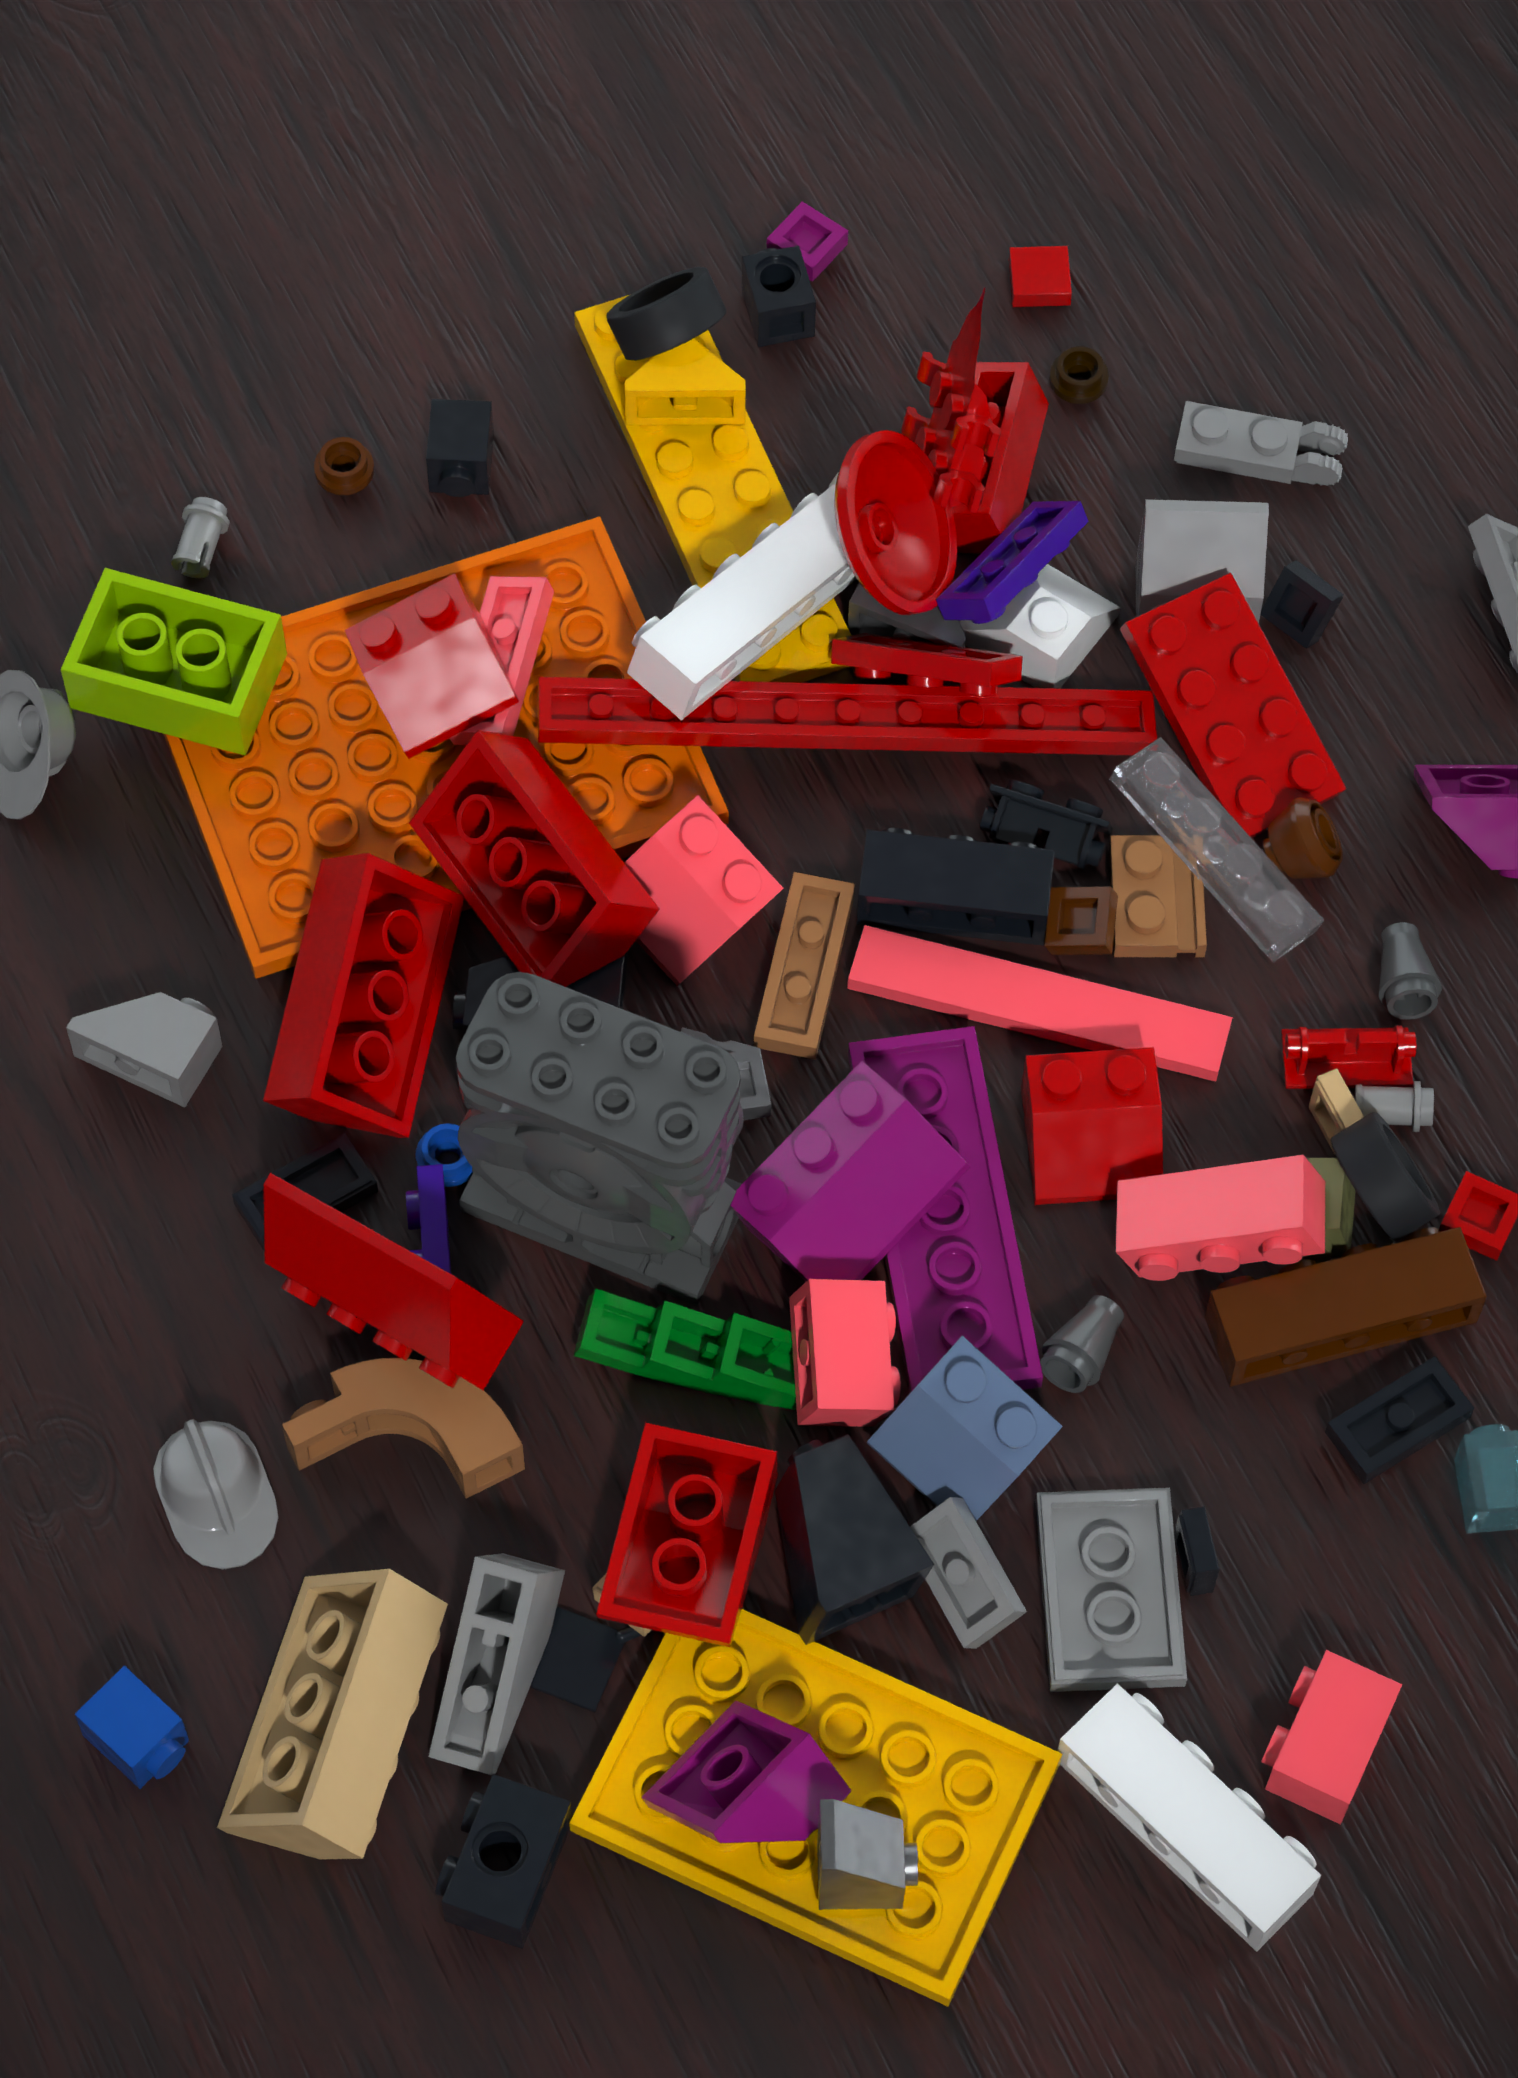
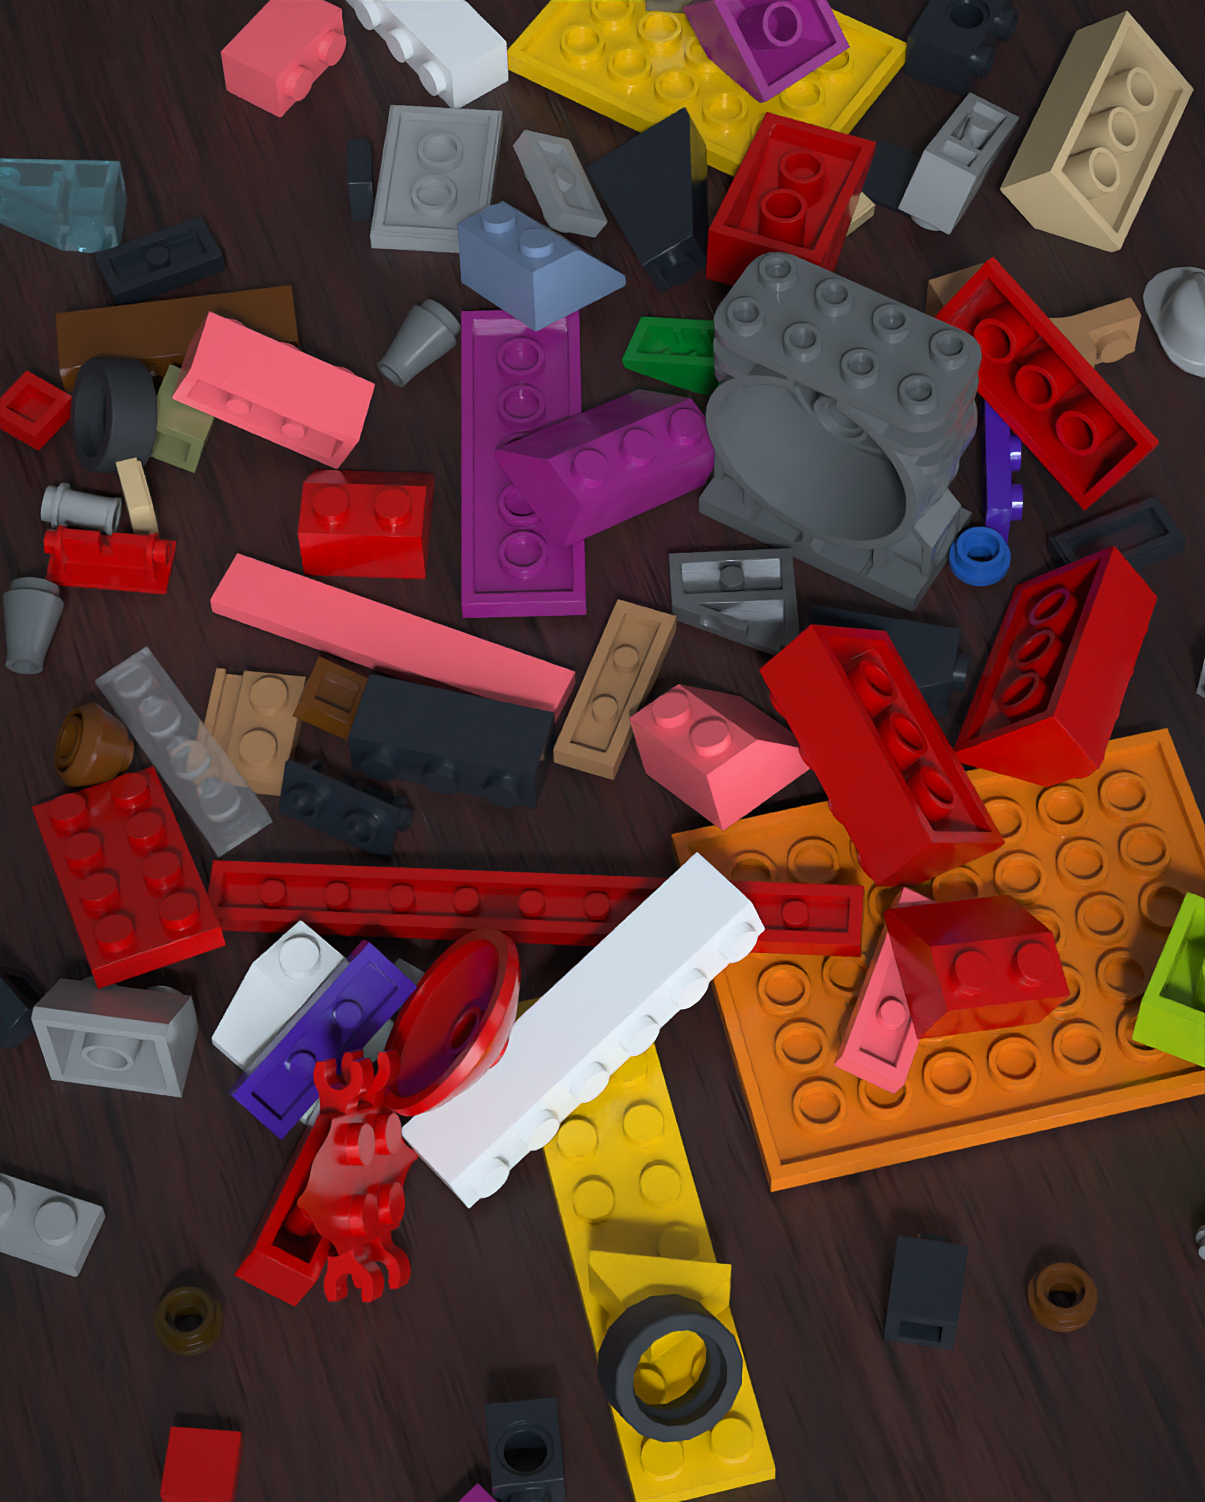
camera: 170 degrees left, 5 degrees down
coral brick [789,1279,901,1427] -> none
red plate [831,633,1023,695] -> none

